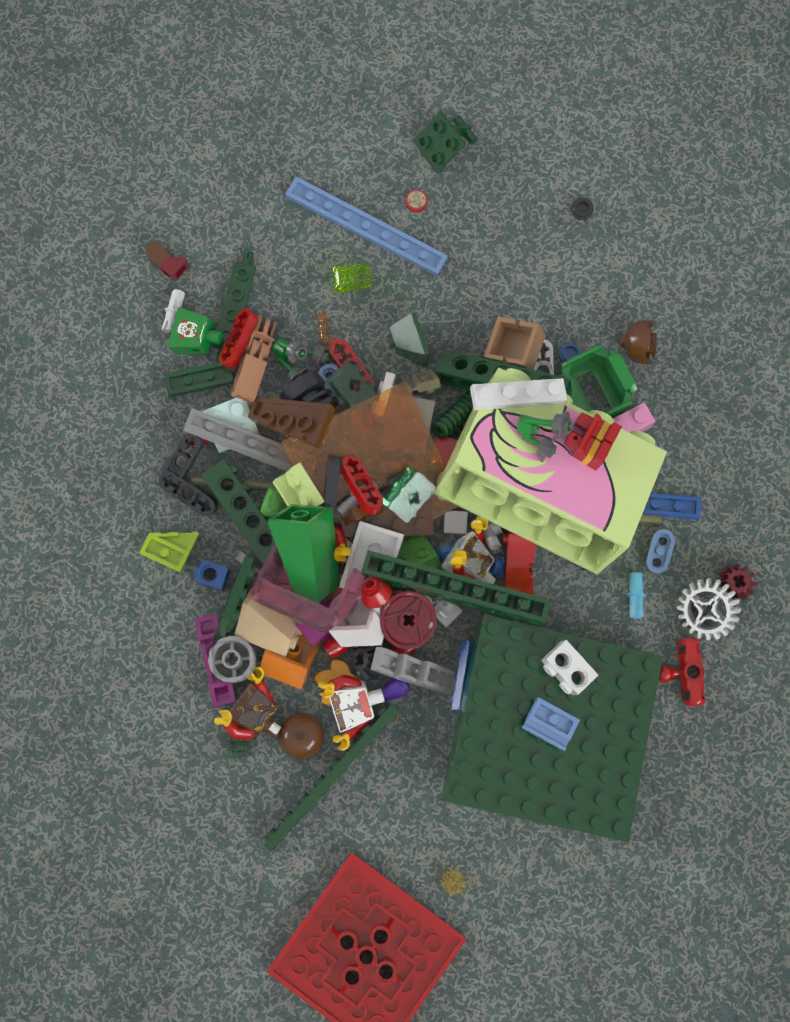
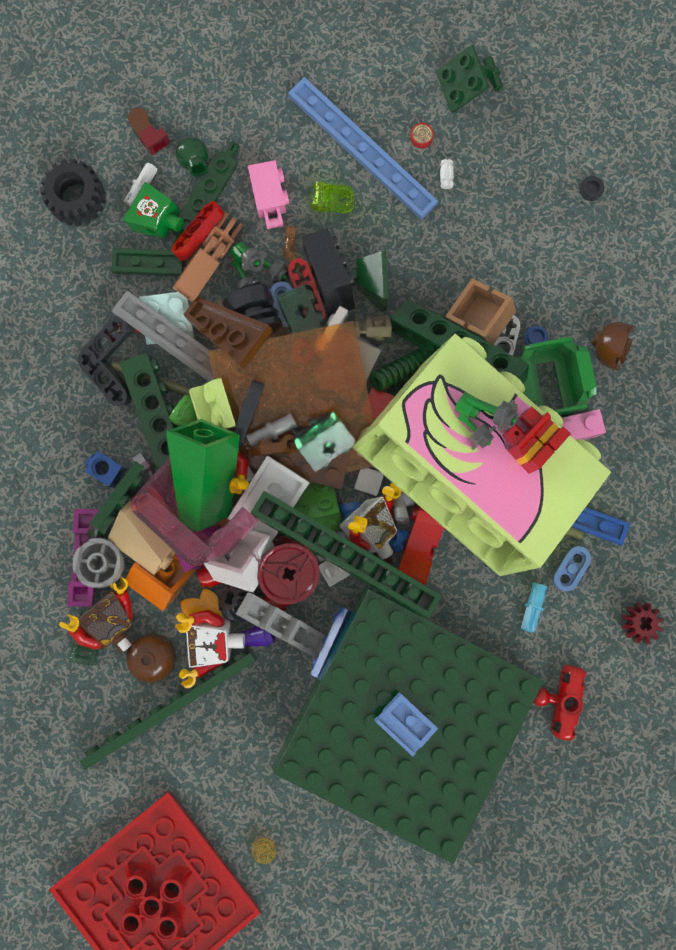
camera: 15 degrees right, 5 degrees up
lime wing [139,532,200,573] -> none
red beam [340,455,383,514] -> none
red cone [361,578,392,608] -> none
white plate [470,378,567,410] -> none
white brick [541,640,598,696] -> none
white gear [677,578,741,640] -> none
none -> black tyre [40,159,106,226]
none -> dark green piece [176,137,208,176]
none -> bright pink brick [248,160,289,230]
none -> black wedge [301,228,355,318]
none -> white piece [440,159,454,189]

